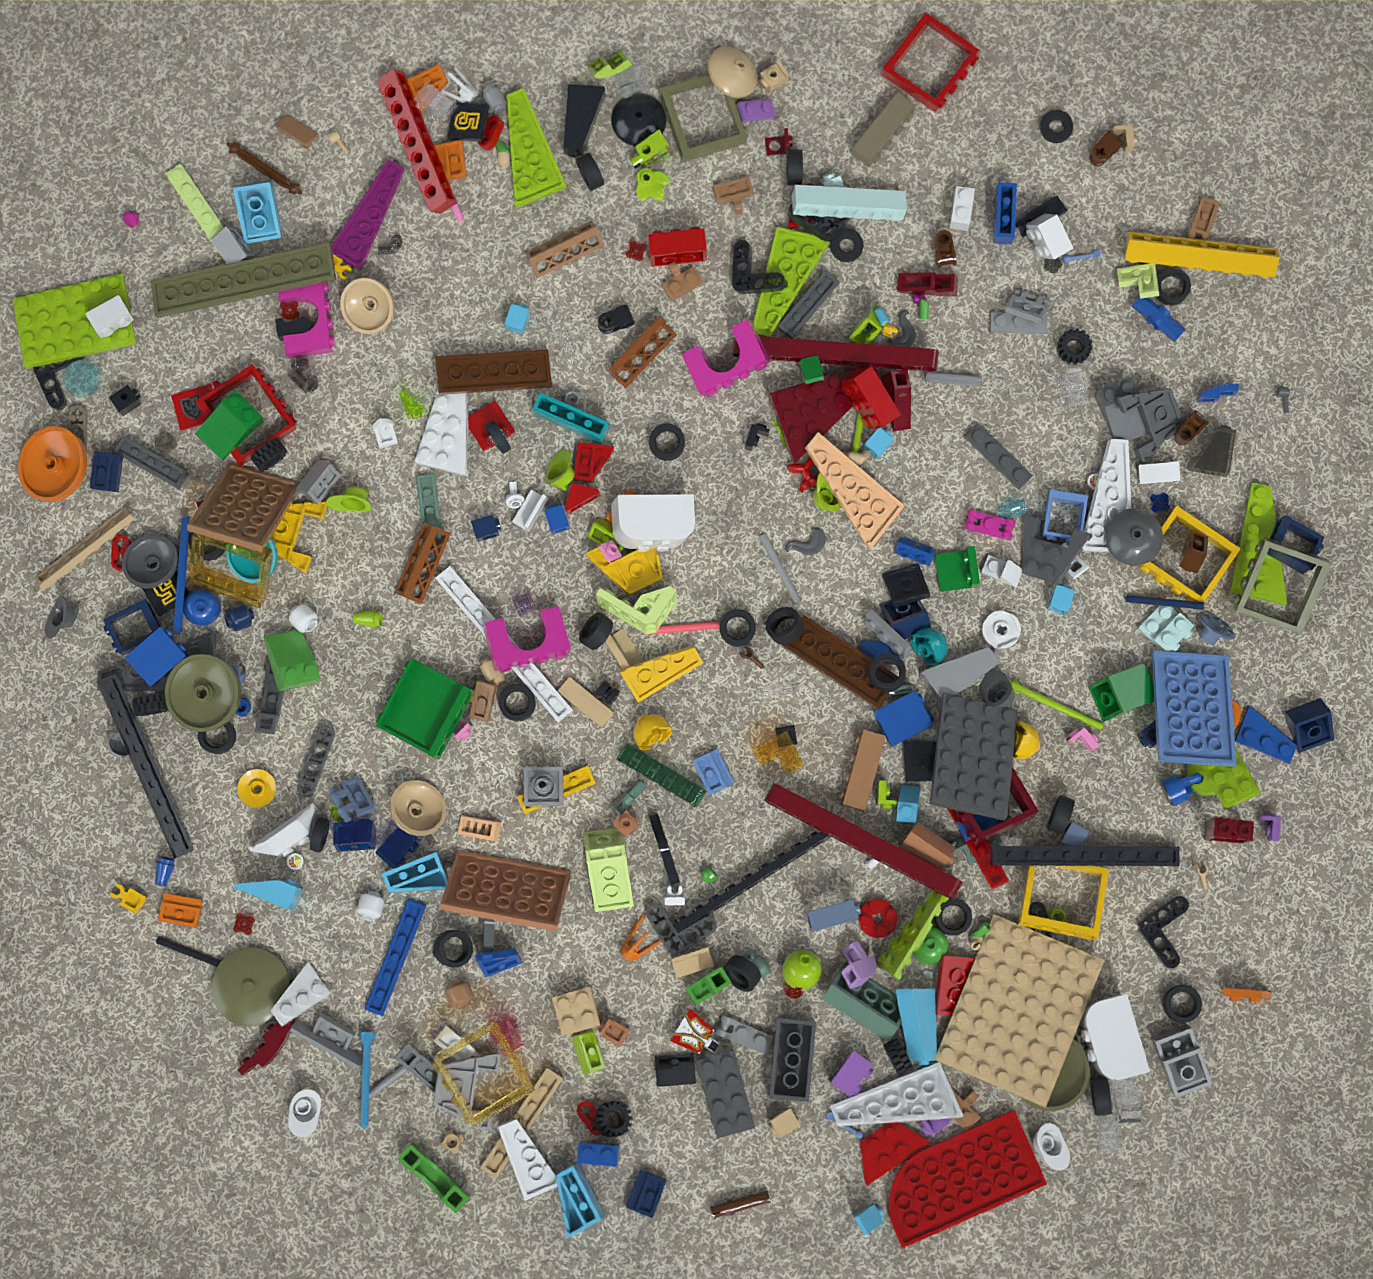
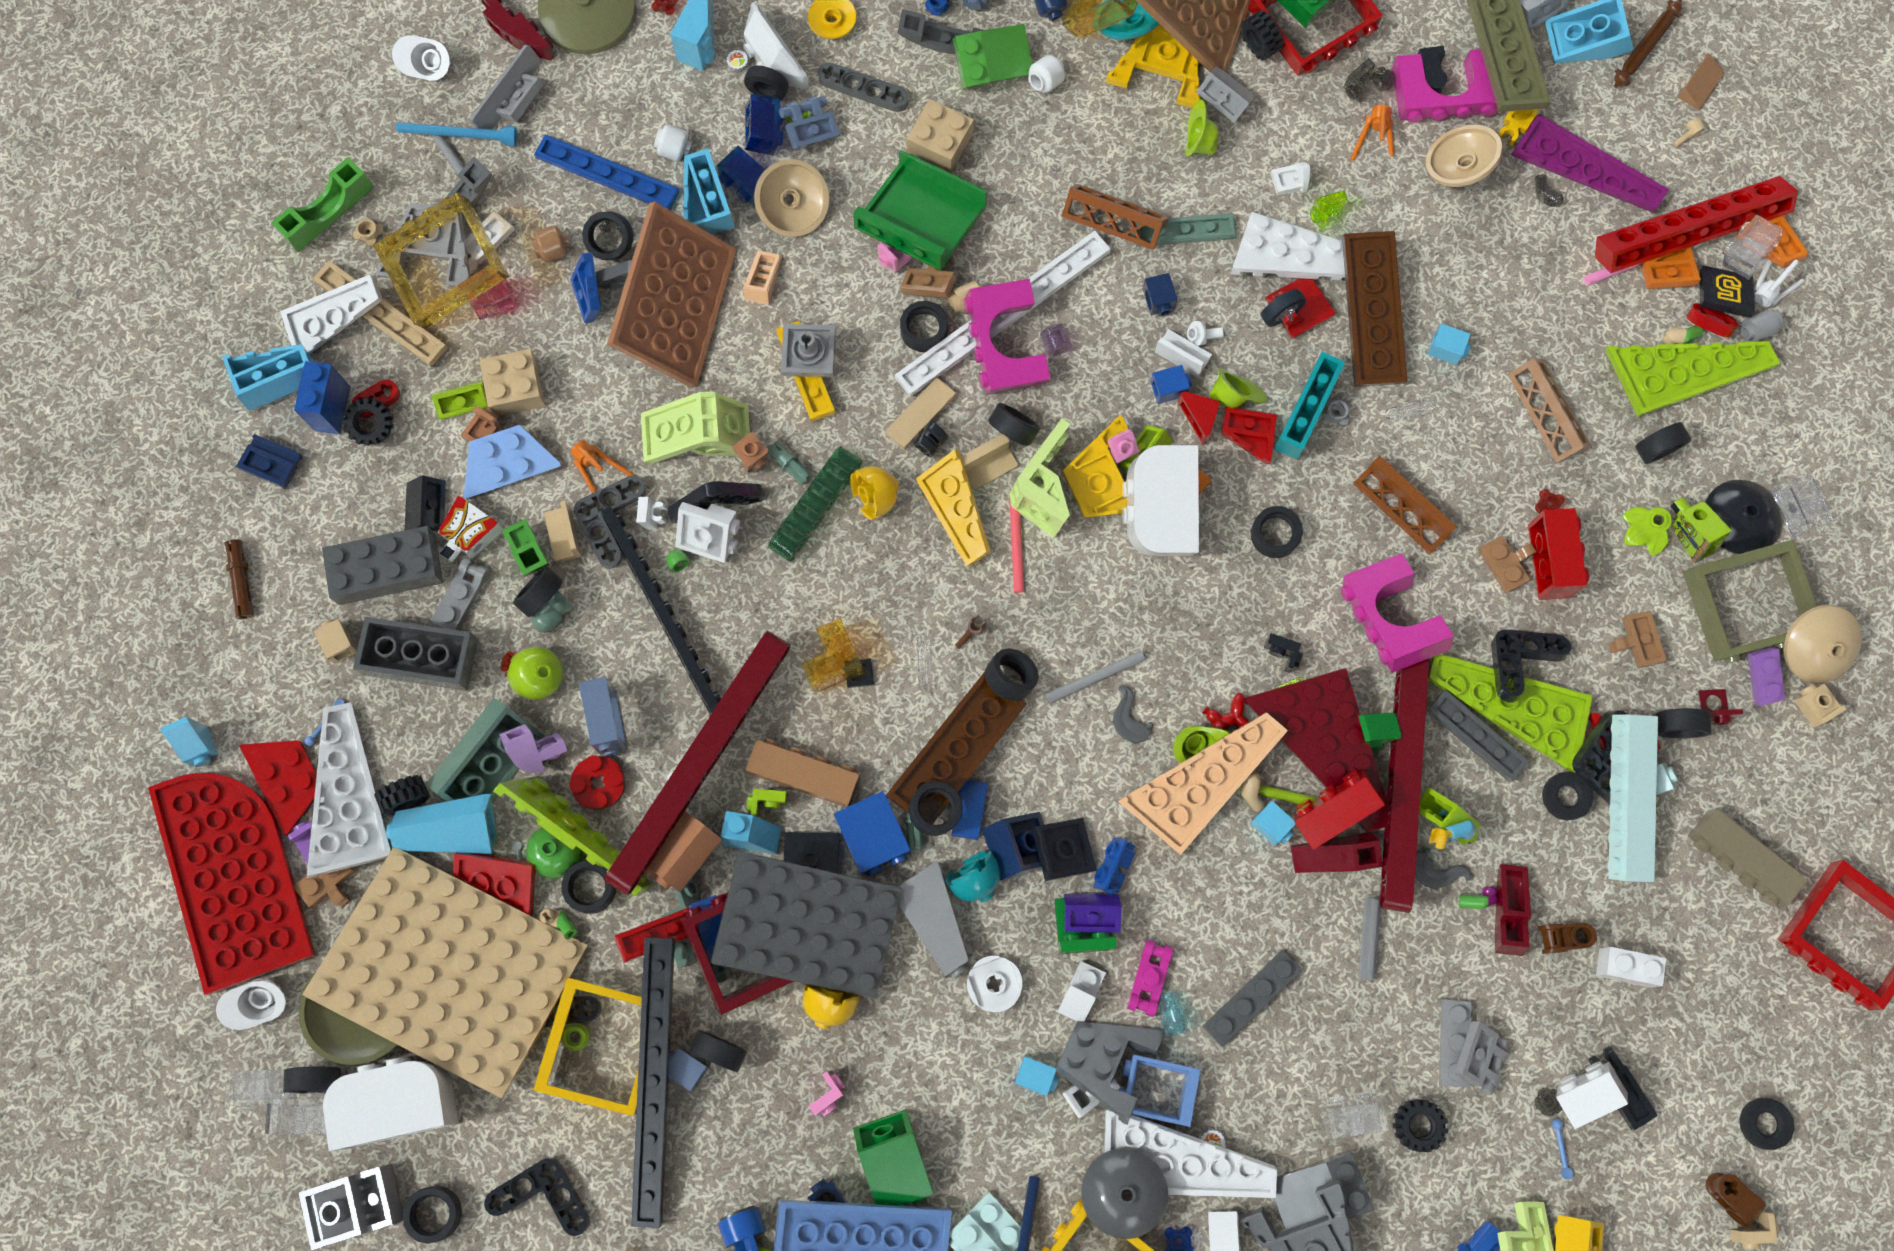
camera: 90 degrees right, 5 degrees down
white wing [271,962,331,1026] -> none
clear red plate [280,301,300,320] -> none
lime cone [353,609,383,628] -> none
black slope [563,84,606,157] -> none
lime slope [587,50,632,78] -> none
black piece [598,305,635,335] -> none
medium blue plate [692,748,734,796] -> none
black tyre [720,609,756,647] -> none
medium lavender brick [830,1050,873,1097] -> none
light grey plate [865,609,911,660] -> none
dark grey piece [979,670,1015,708] -> none
blue brick [993,182,1017,245] -> none
lime bar [1008,679,1104,731] -> none
none -> light blue wing [464,425,561,499]
none -> white plate [675,502,740,563]
none -> tan brick [906,99,974,173]
none -> dark purple panel [1064,894,1122,933]
none -> orange plant [1351,104,1394,161]

